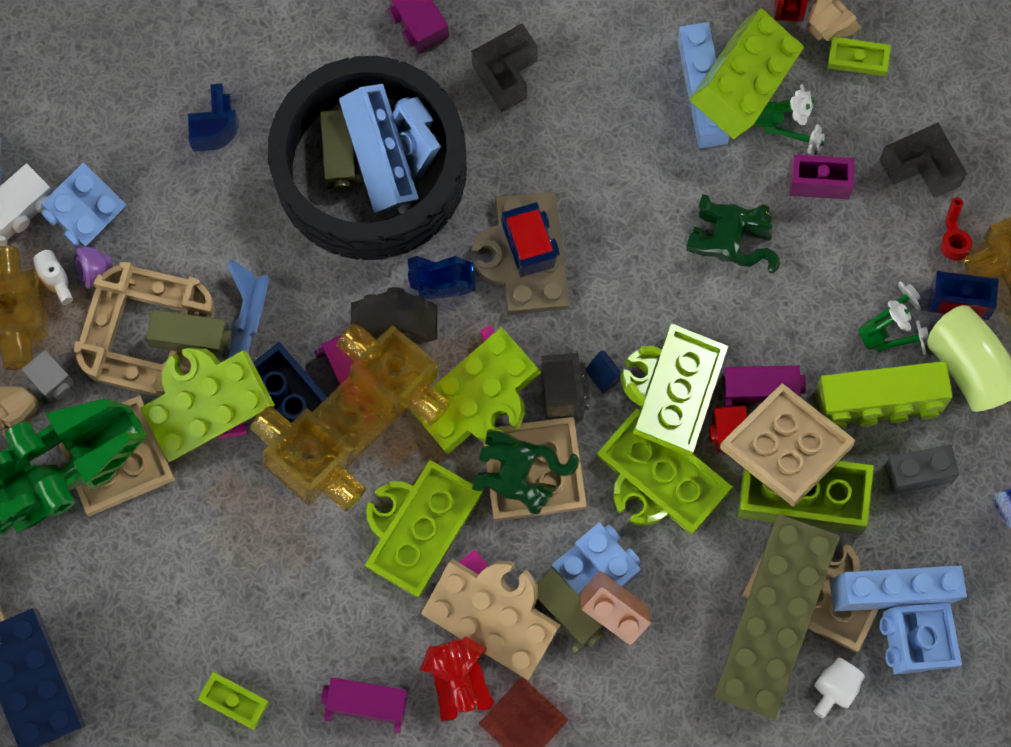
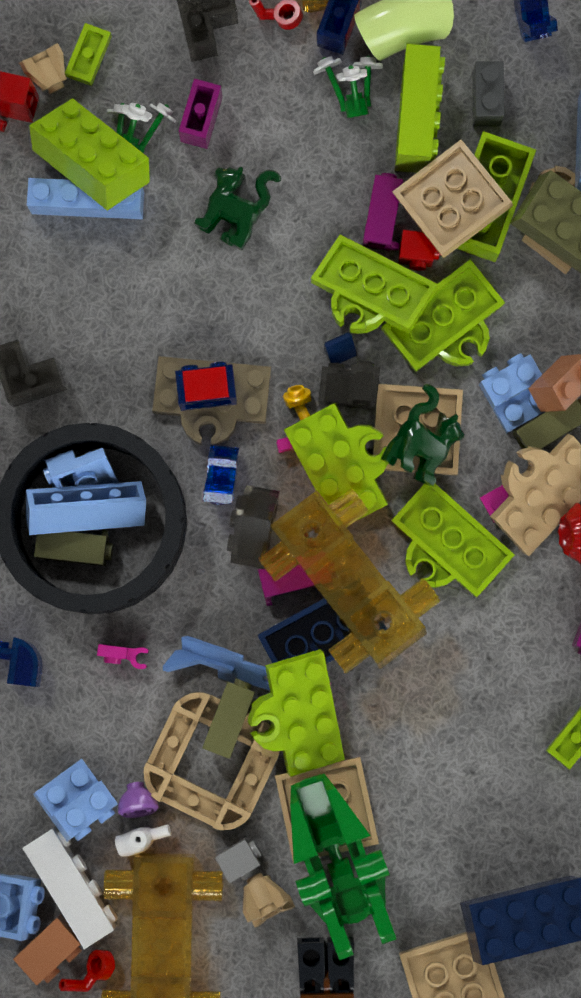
camera: 80 degrees left, 10 degrees up
none -> dark pink plate [97,644,149,669]
none -> yellow plate [283,385,311,420]

